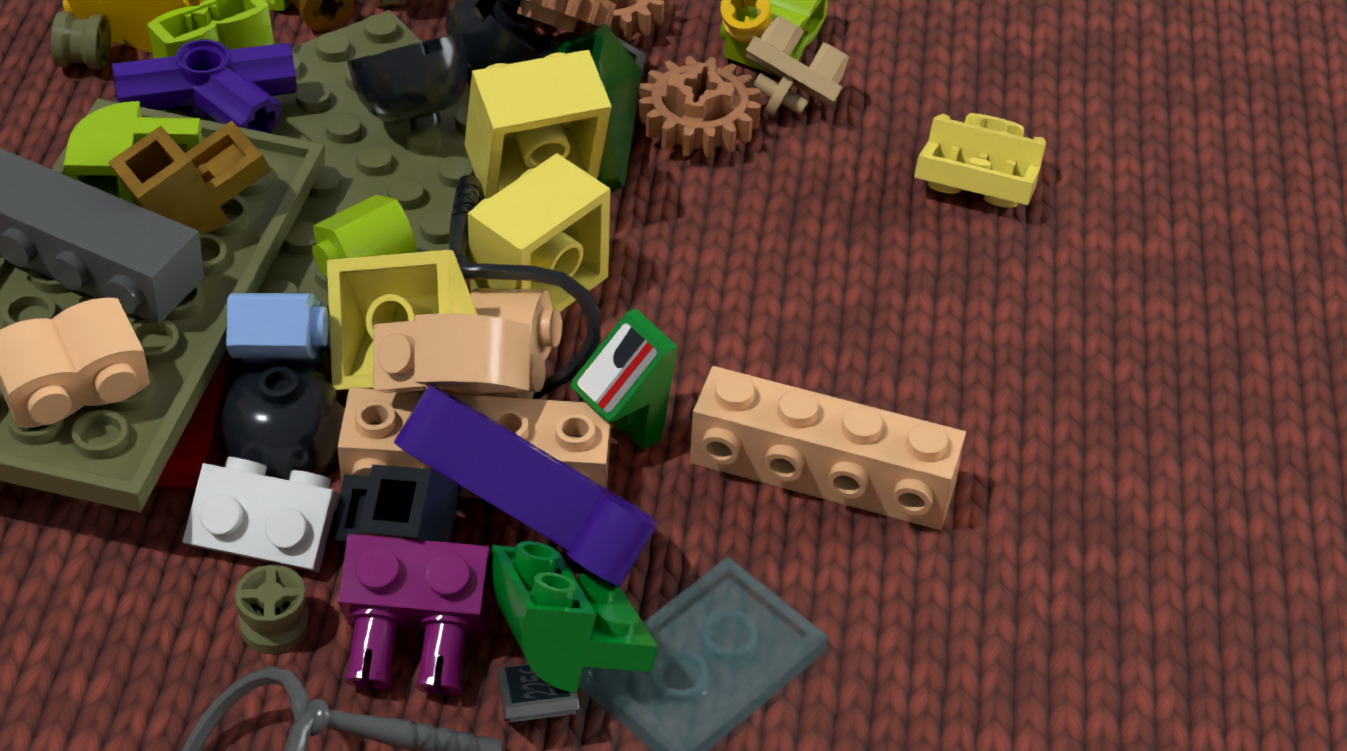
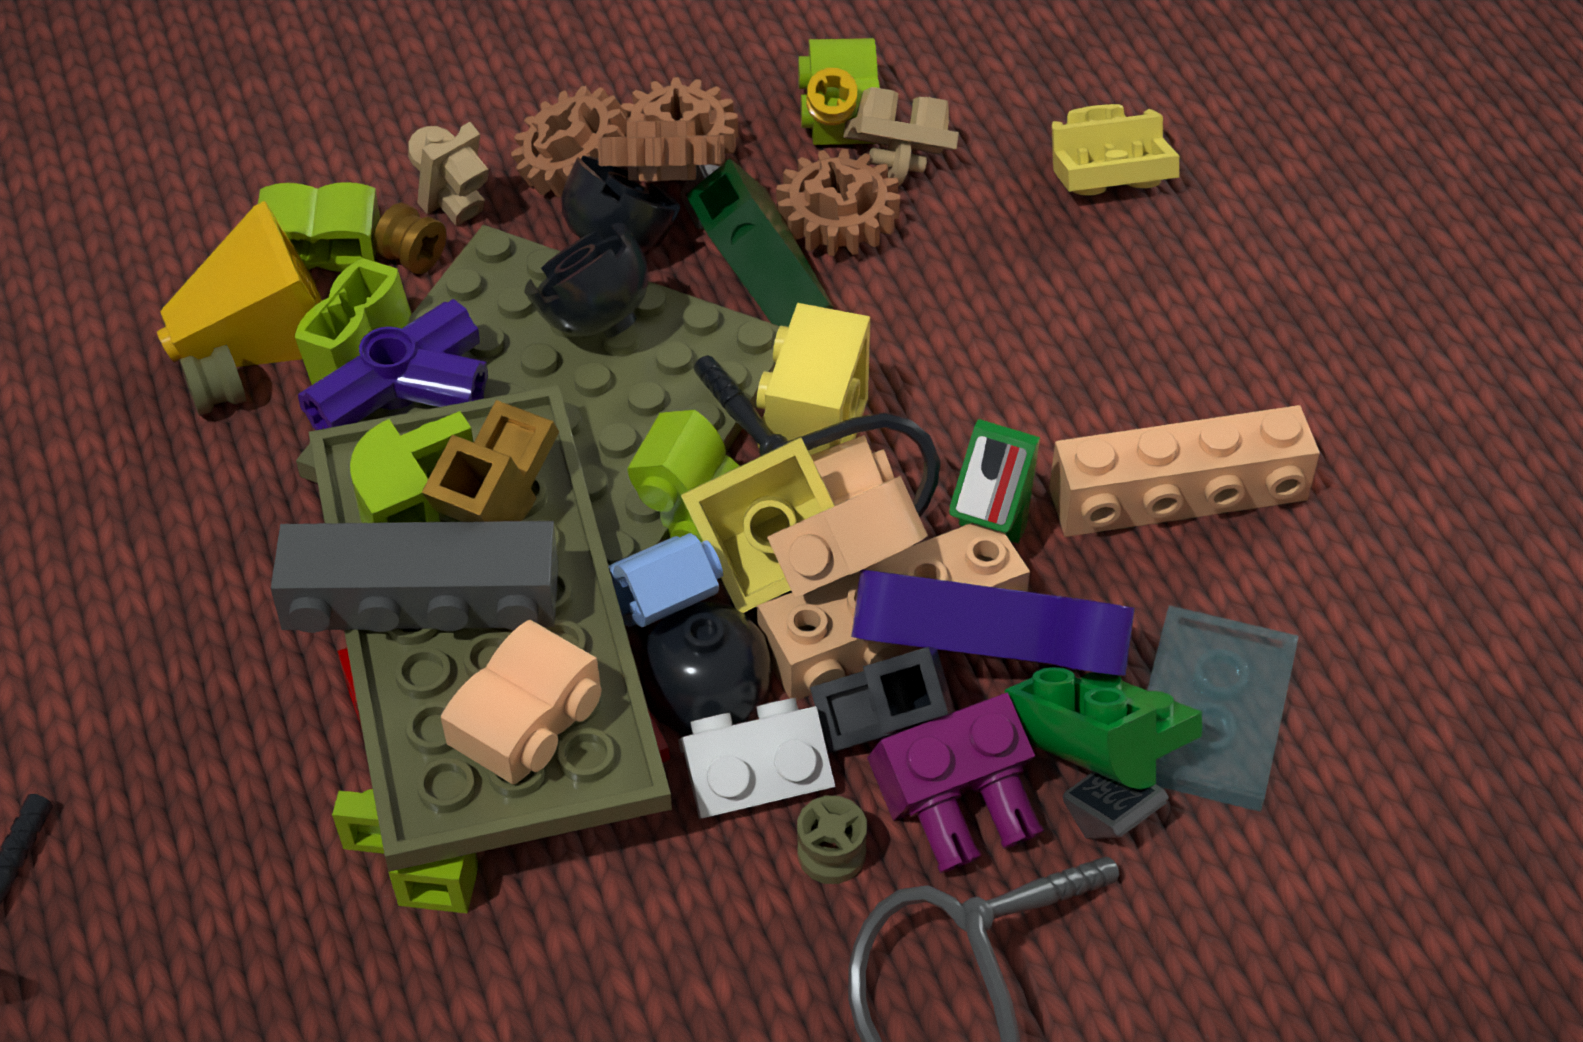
camera: 25 degrees left, 5 degrees up
light yellow brick [464,50,612,199] -> none

